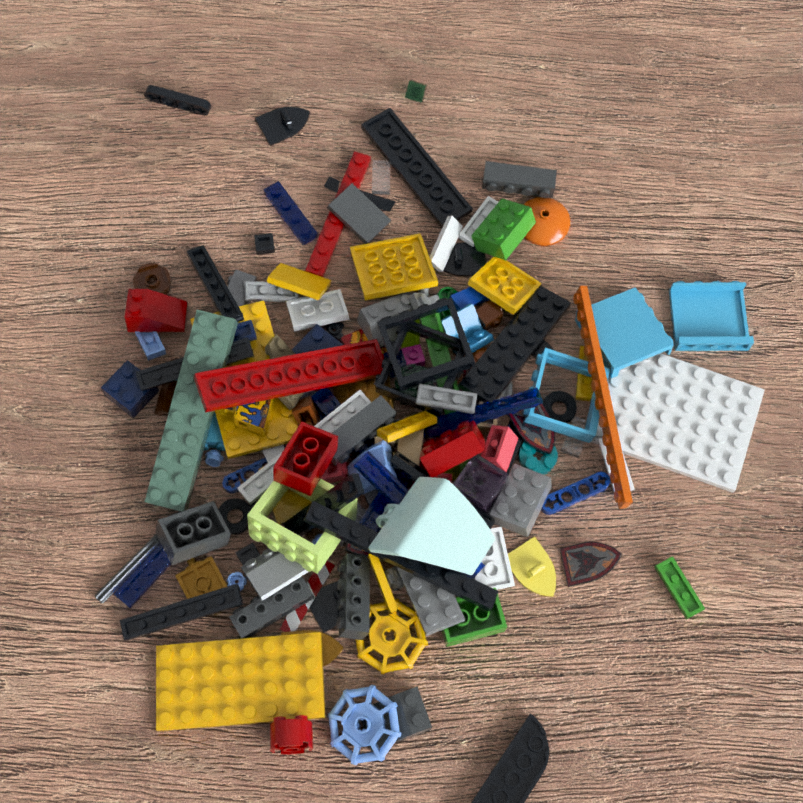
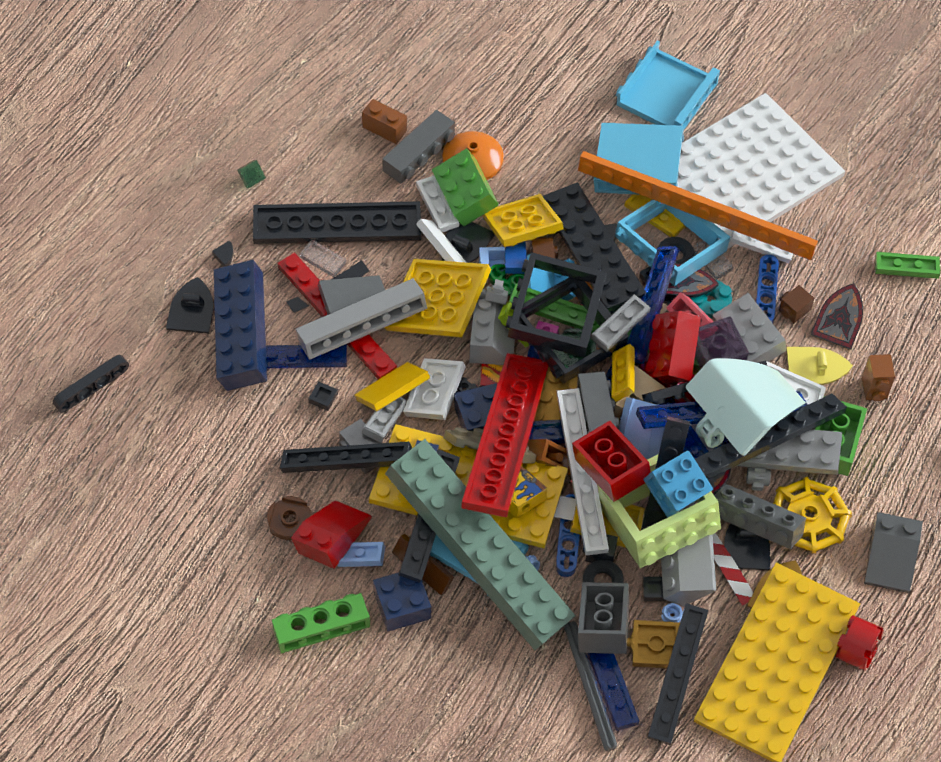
camera: 55 degrees left, 10 degrees down
dark grey brick [229,576,314,639] -> none
light blue plate [327,684,401,765] -> none
yellow tile [367,554,398,614] -> none
none -> black tile [212,240,234,267]
none -> dark blue brick [214,260,267,391]
none -> bright green brick [272,593,370,654]
none -> light grey brick [296,278,427,360]
none -> dark orange brick [362,99,407,144]
none -> light blue panel [479,247,505,271]
none -> dark azure bracket [643,451,713,518]
none -> reddish brown brick [779,285,815,324]
none -> dark orange brick [862,354,895,401]

